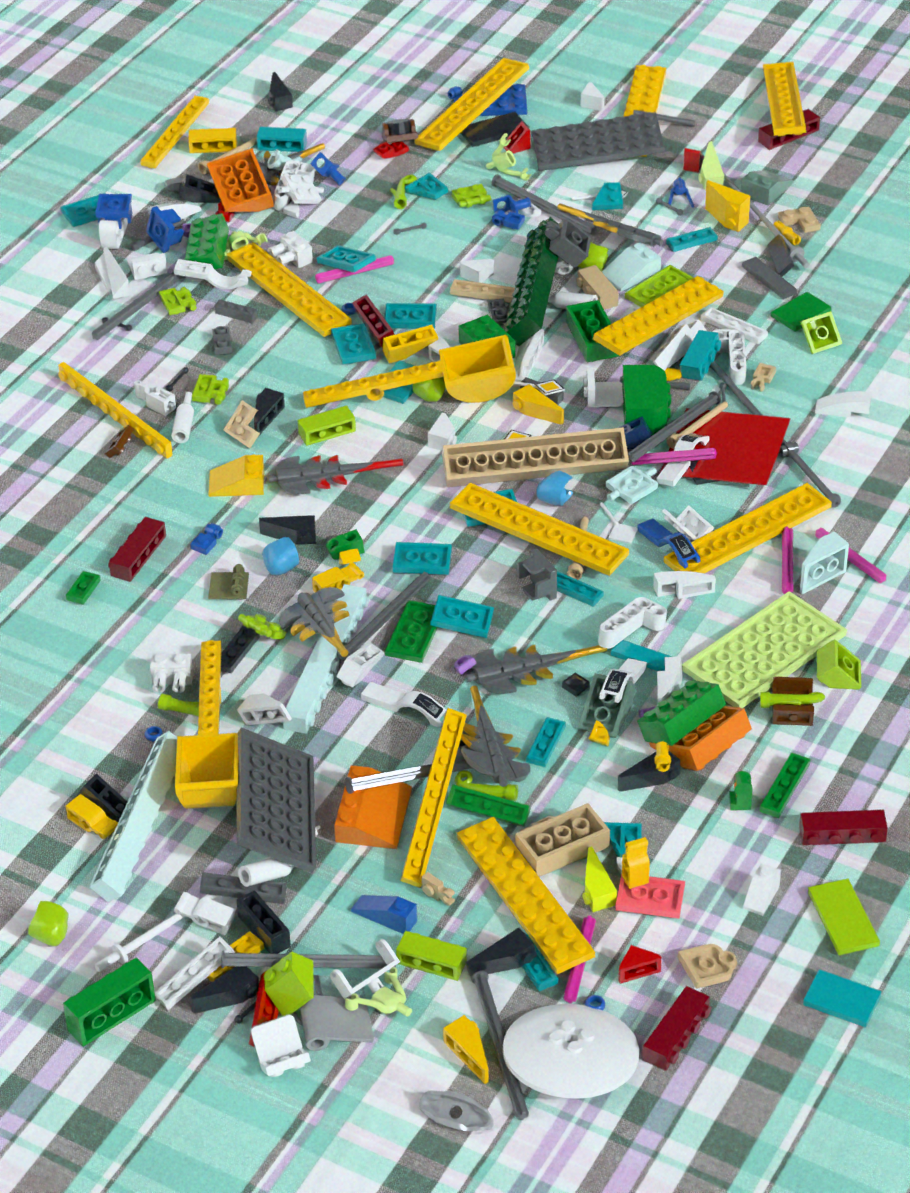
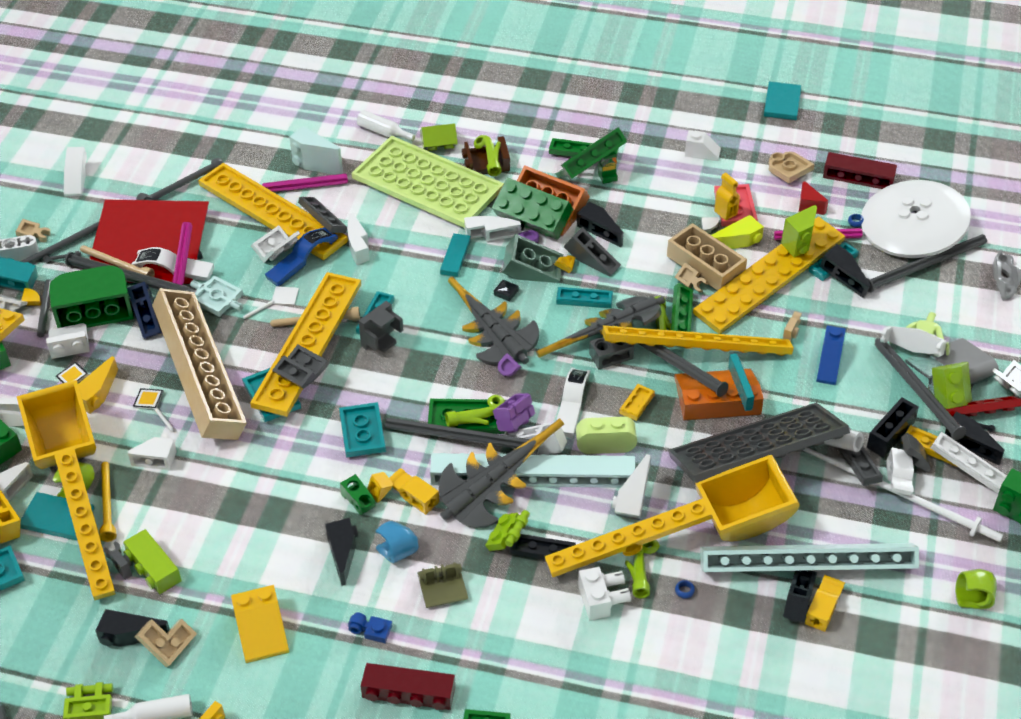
camera: 105 degrees left, 5 degrees up
dark grey animal [268,455,403,494] -> none
lime brick [396,931,467,981] -> none
teal tile [430,595,494,638] -> none
yellow slope [443,1015,488,1084] -> none
dark azure piece [536,471,573,506] -> none
white beam [598,597,667,648] -> none
white piece [599,658,647,703] -> none
teal wing [604,822,642,858] -> none
yellow pin [655,741,671,772] -> none
dark red brick [799,809,888,845] -> none
lime tile [808,878,880,955] -> none
dark pink axle [815,528,887,583] -> none
none -> yellow piece [99,461,117,542]
none -> dark grey plate [104,541,132,580]
none -> dark grey slope [272,344,329,388]
none -> dark grey tile [298,197,347,233]
none -> white piece [357,110,415,141]
none -> lime plant [445,395,505,427]
none -> medium lavender brick [493,393,535,433]
none -> green fence [555,127,628,179]
none -> dark grey slope [564,227,621,277]
none -> yellowish green brick [576,417,637,454]
none -> yellow plate [619,384,655,421]
none -> teal tile [728,353,755,411]
none -> lime slope [781,205,817,257]
none -> dark grey slope [901,433,931,472]

